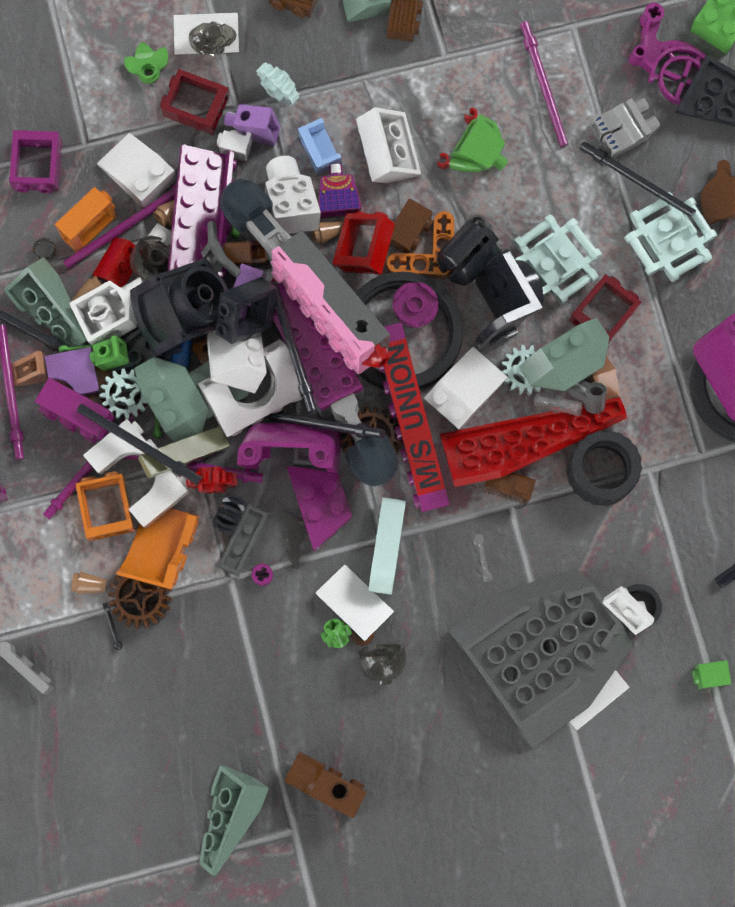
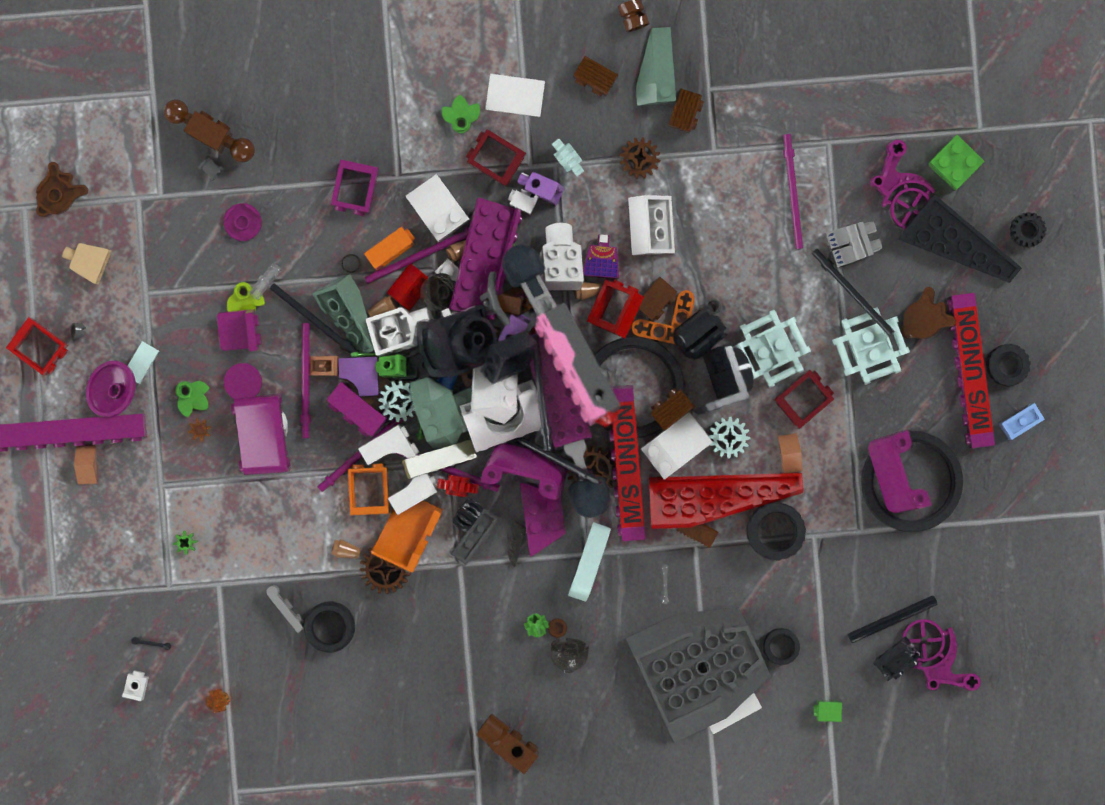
camera: 15 degrees right, 10 degrees up
black bar [77,404,202,485] -> none
black hinge [103,602,123,650] -> none
clear smoke head [189,21,237,56] -> none
sand green wedge [199,765,269,876] -> none
magenta bush [252,564,273,586] -> none
light blue panel [298,118,342,175] -> none
white sticker [316,565,394,641] -> none
magenta tile [392,282,438,328] -> none
bright green torso [436,107,508,173] -> none
sand green wedge [519,318,609,391] -> none
clear pin [534,392,583,416] -> none
dark grey piece [564,380,607,414] -> none
white tile [603,586,655,635] -> none
none -> black tyre [304,601,355,653]
none -> reddish brown gear [619,137,661,179]
none -> reddish brown brick [650,388,695,431]

